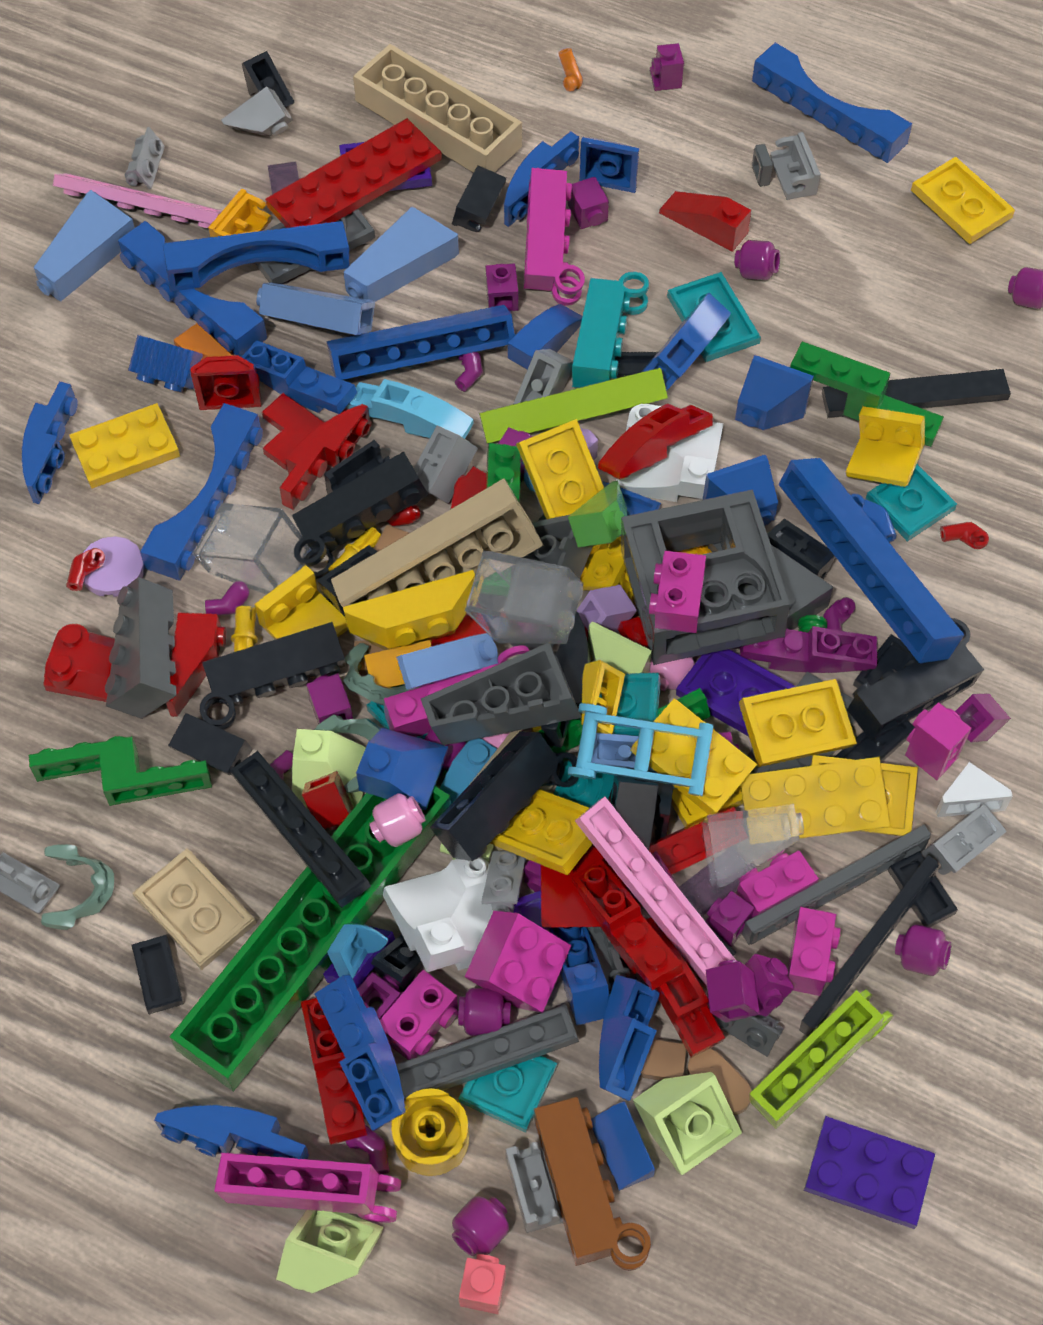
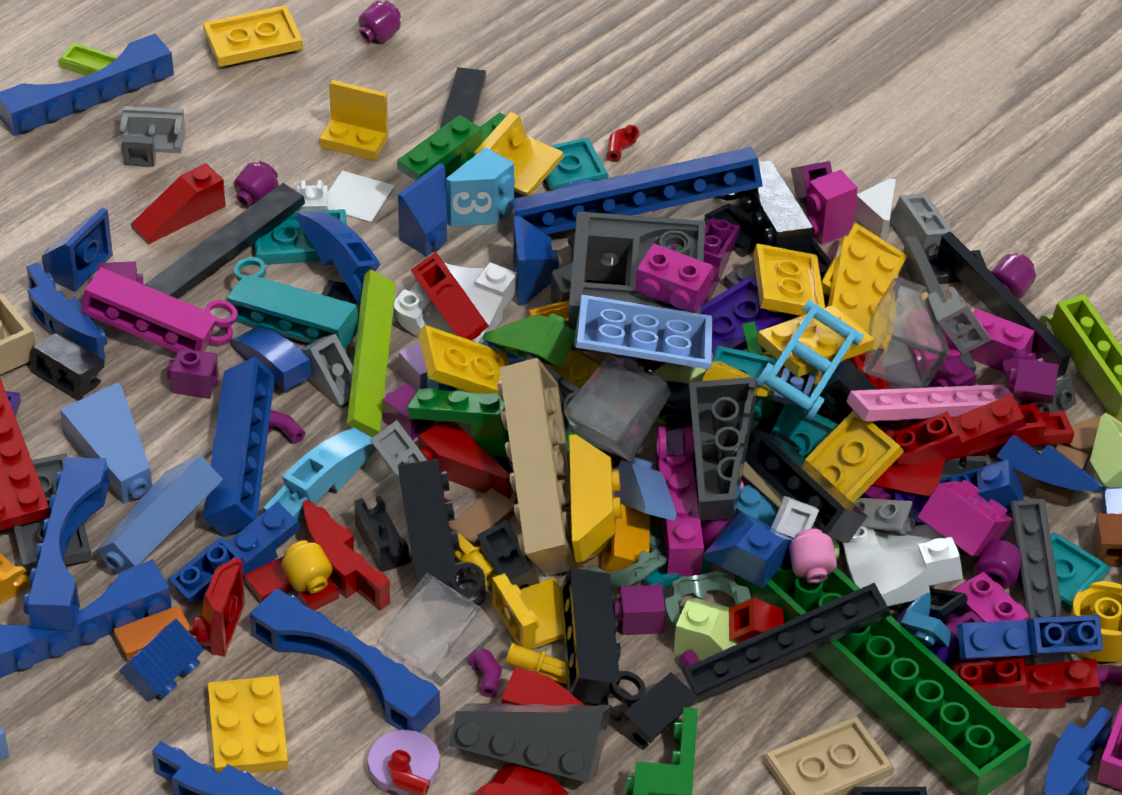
camera: 75 degrees left, 15 degrees down
none -> lime tile [58,42,118,76]
none -> black tile [145,183,305,299]
none -> yellow head [281,540,333,594]
none -> white tile [297,180,328,212]
none -> yellow bracket [319,80,389,161]
none -> white sticker [328,171,395,222]
none -> medium azure slope [446,147,515,227]
none -> light blue slope [574,295,712,369]
none -> white tile [771,496,819,538]
none -> light grey hinge [927,287,991,355]

